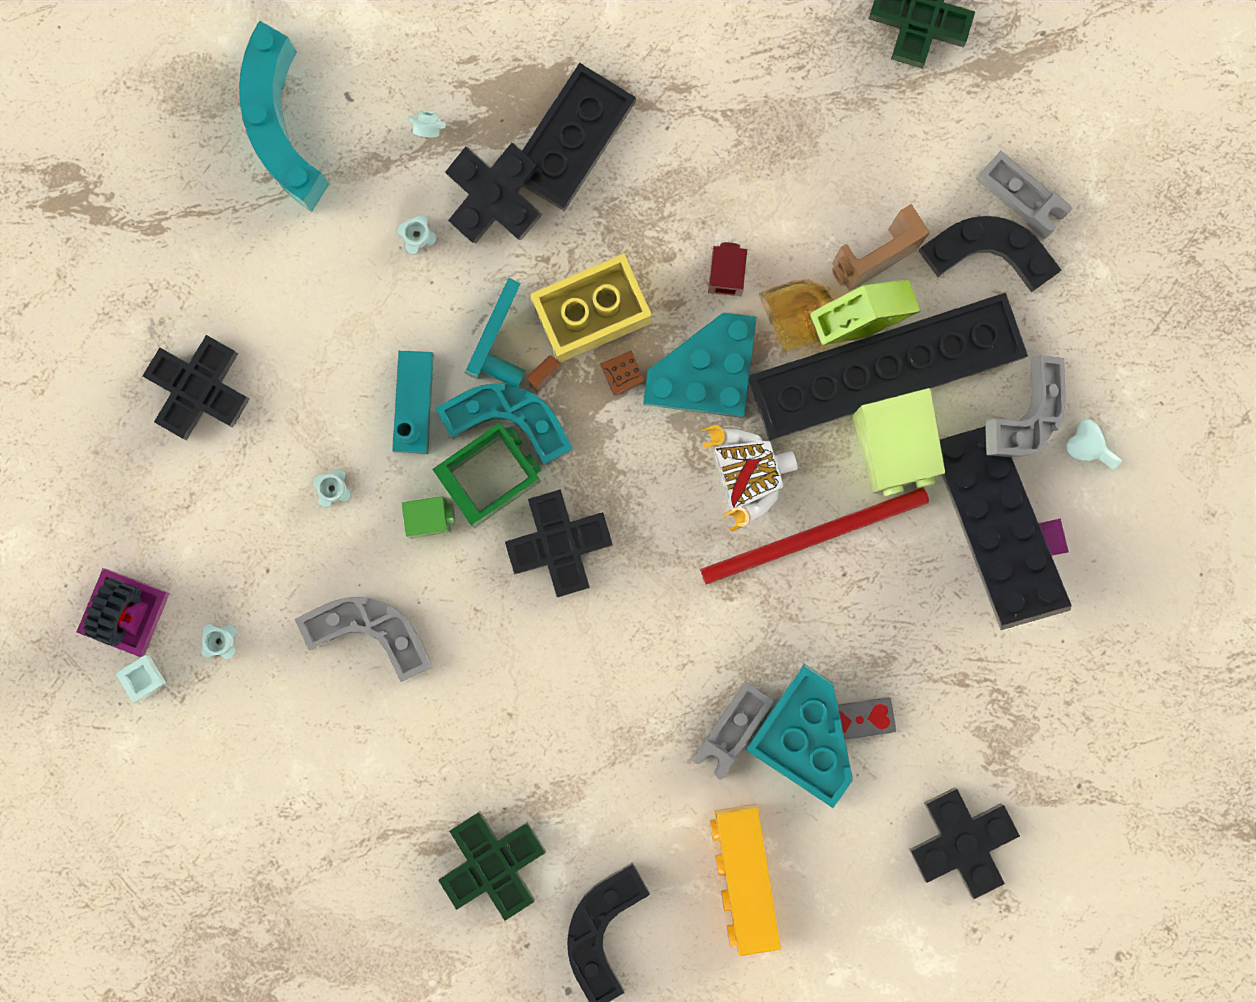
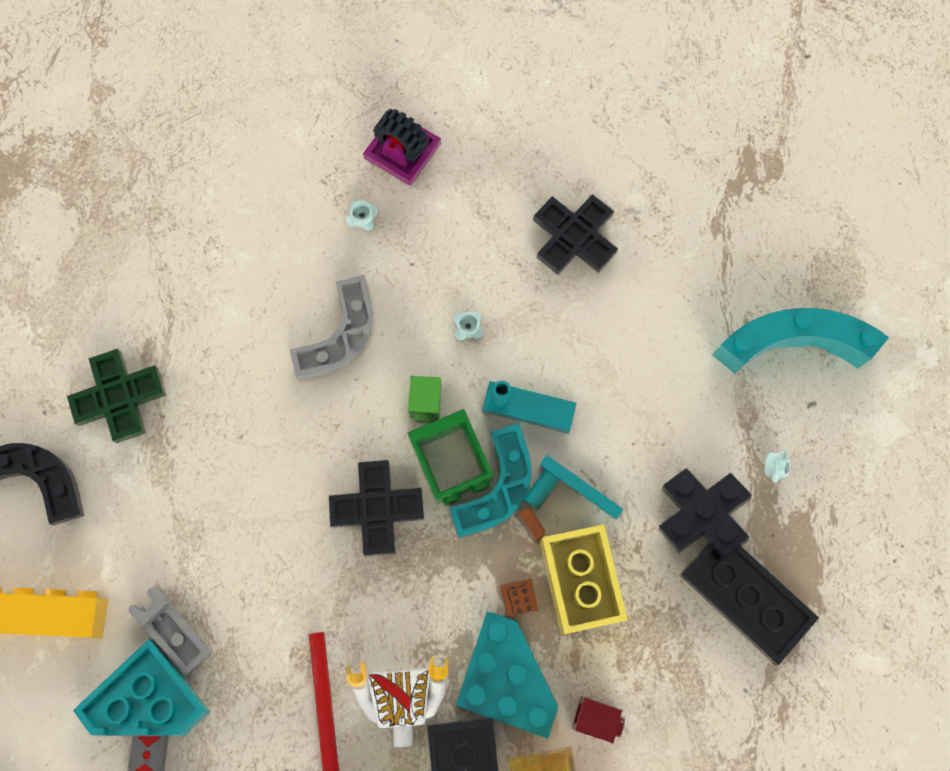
camera: 95 degrees right, 10 degrees down
light aqua plate [116,655,167,703] -> none
light aqua plate [397,215,436,254] -> none

